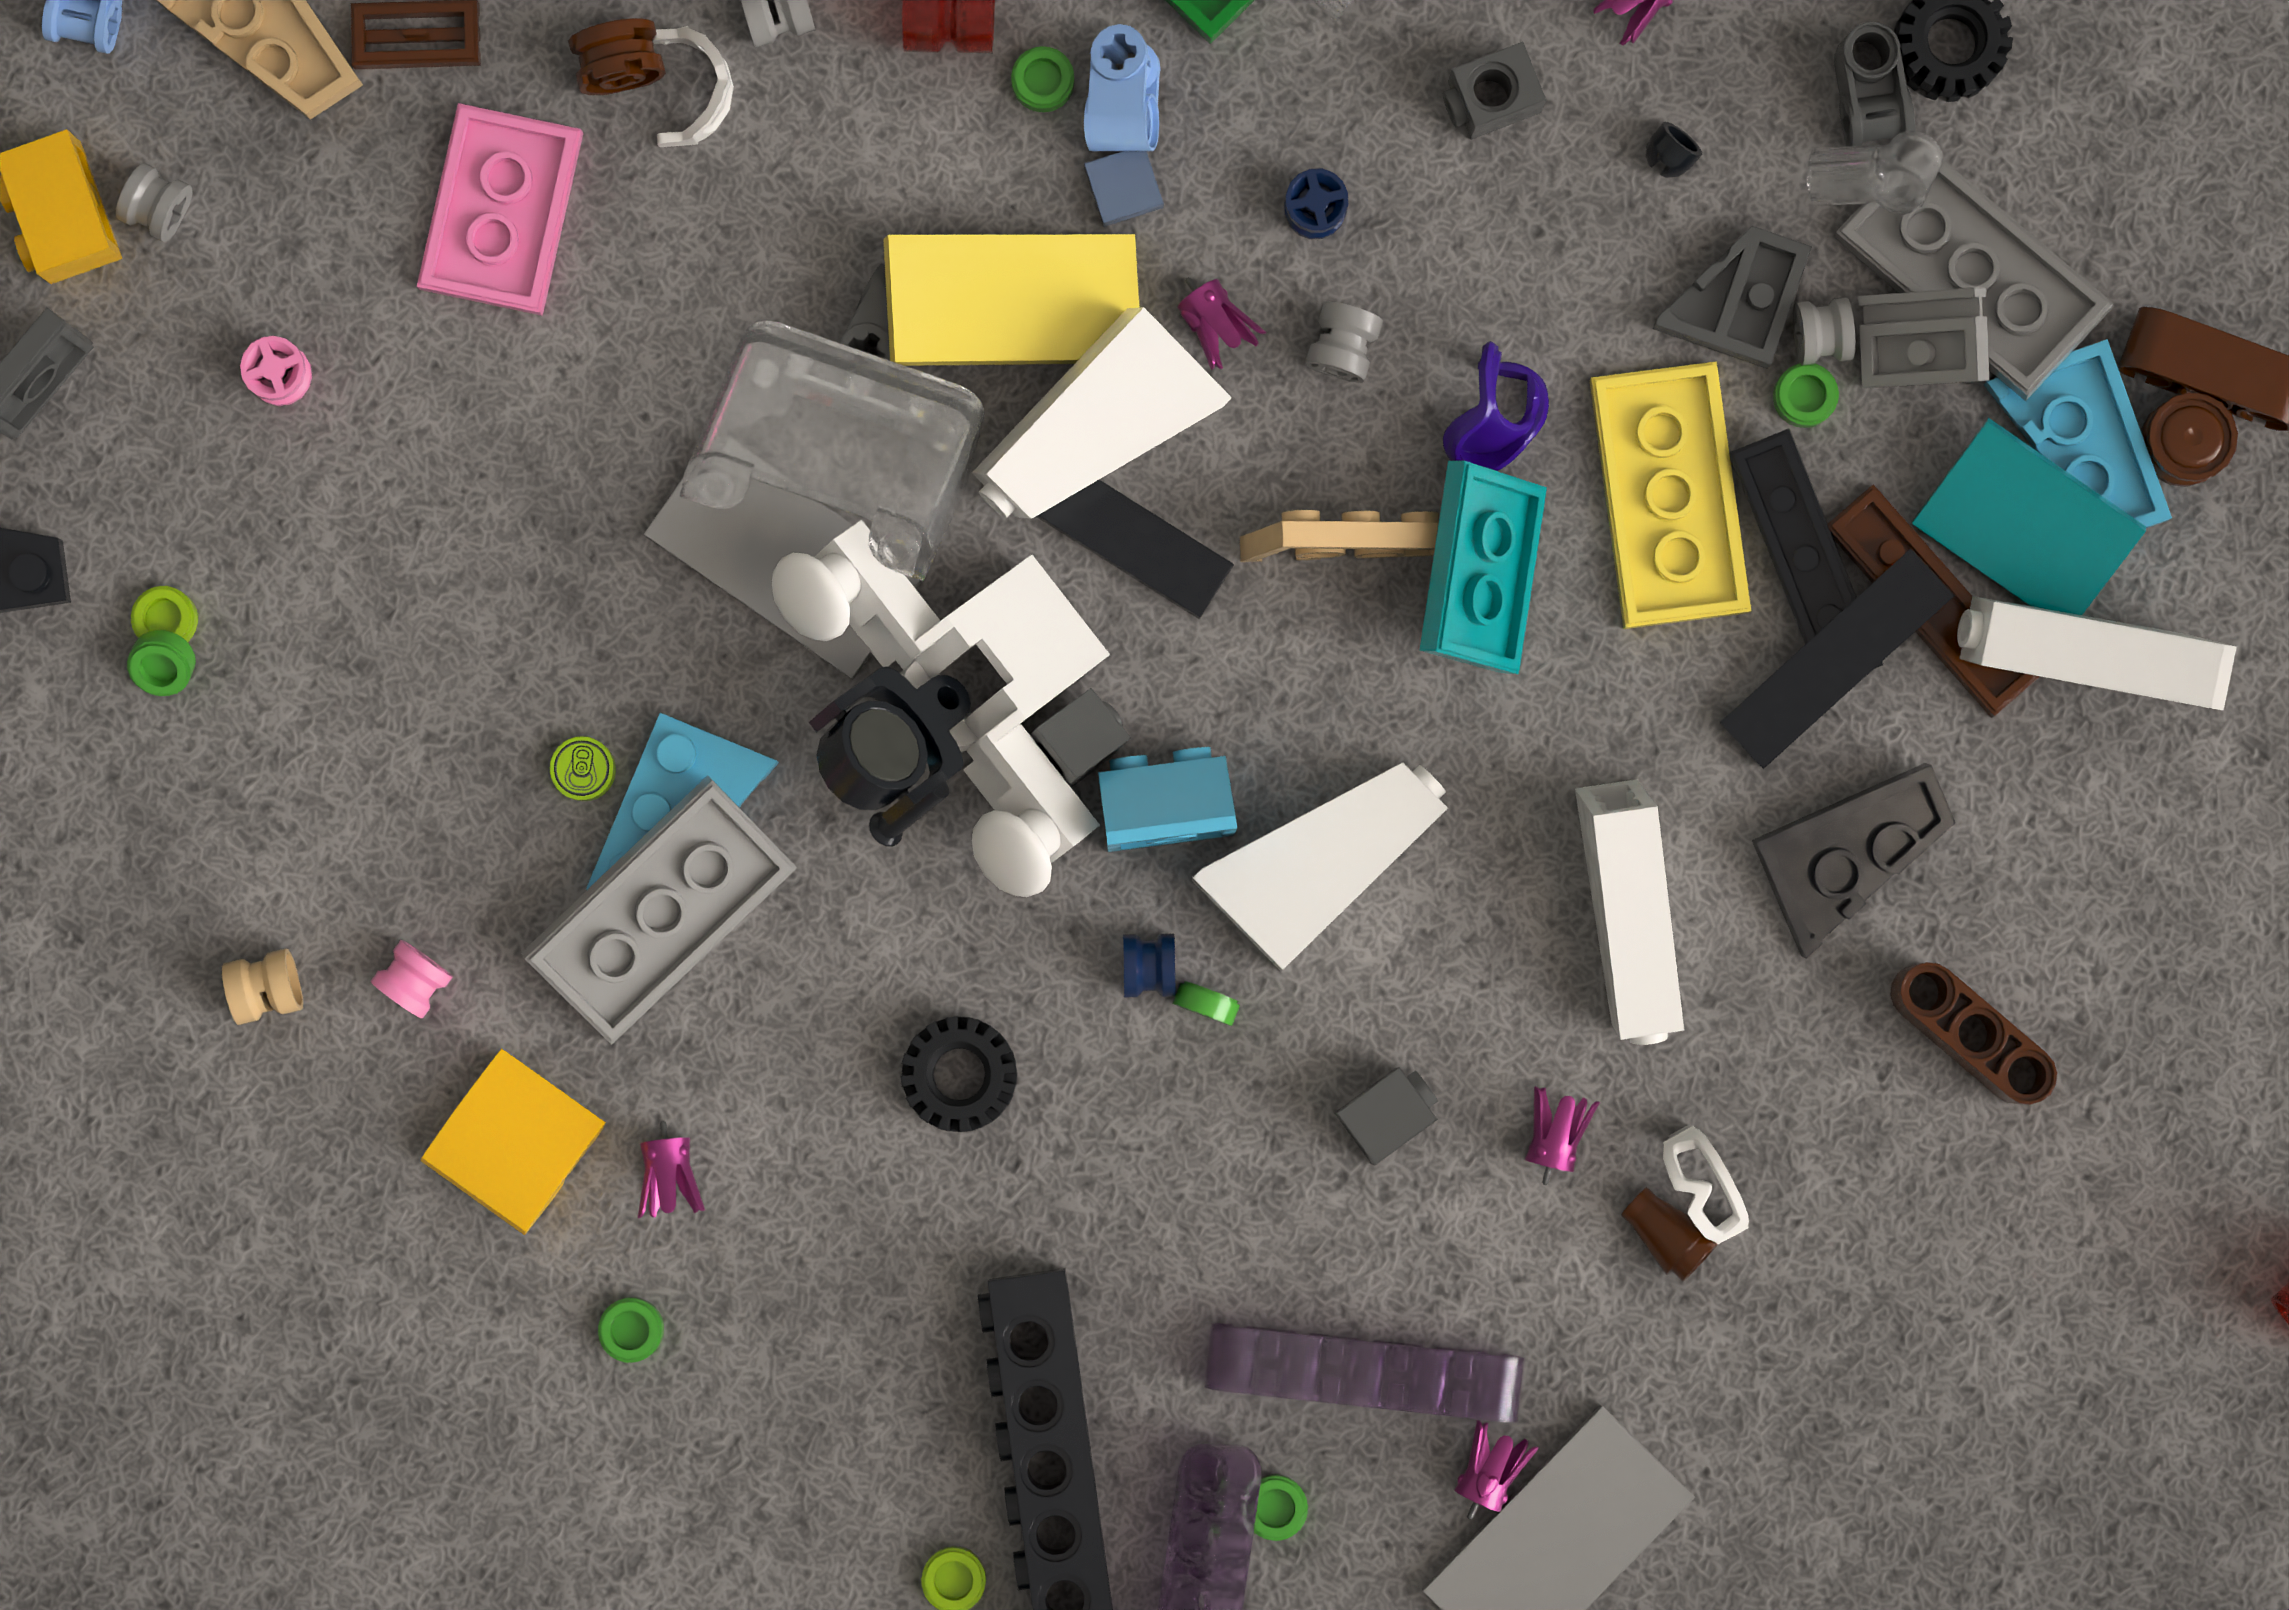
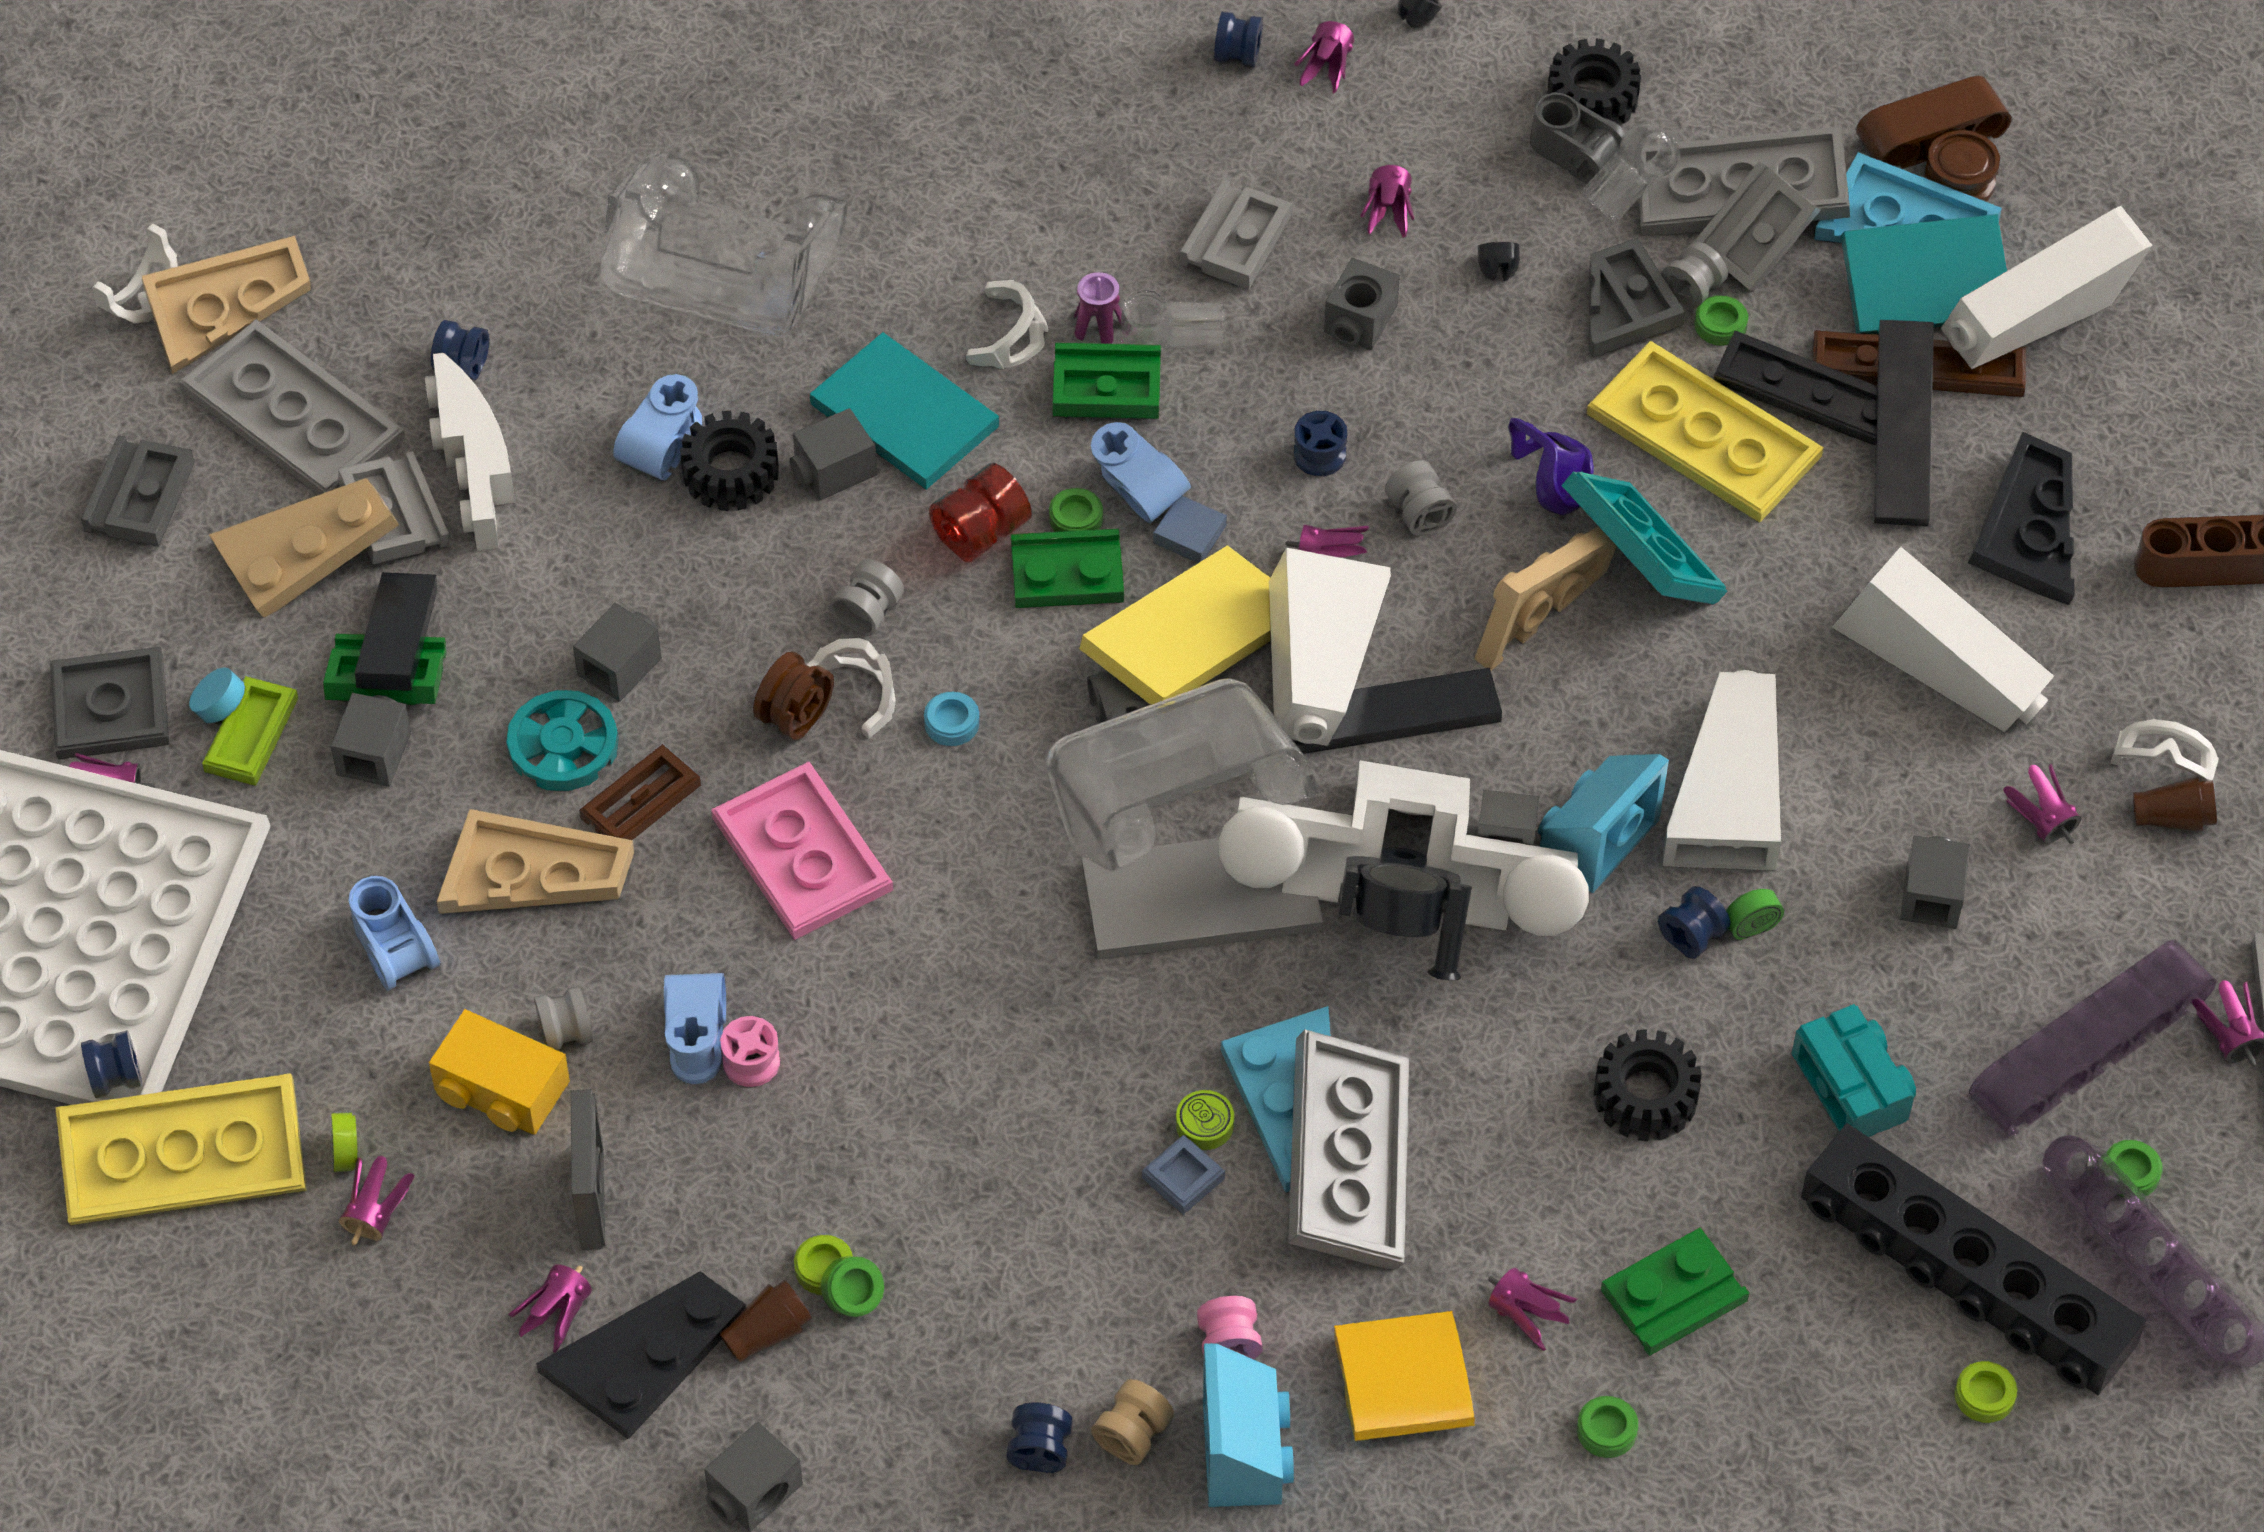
camera: 40 degrees left, 30 degrees down
none -> light blue piece [664,973,726,1084]
none -> reddish brown cone [719,1280,812,1363]
none -> medium azure tile [924,692,980,746]
none -> dark blue wheel [1006,1402,1072,1473]
none -> green plate [1011,528,1124,608]
none -> sand blue tile [1142,1135,1225,1215]
none -> medium azure slope [1202,1343,1294,1507]
none -> green plate [1601,1227,1750,1356]
none -> teal brick [1791,1004,1916,1137]

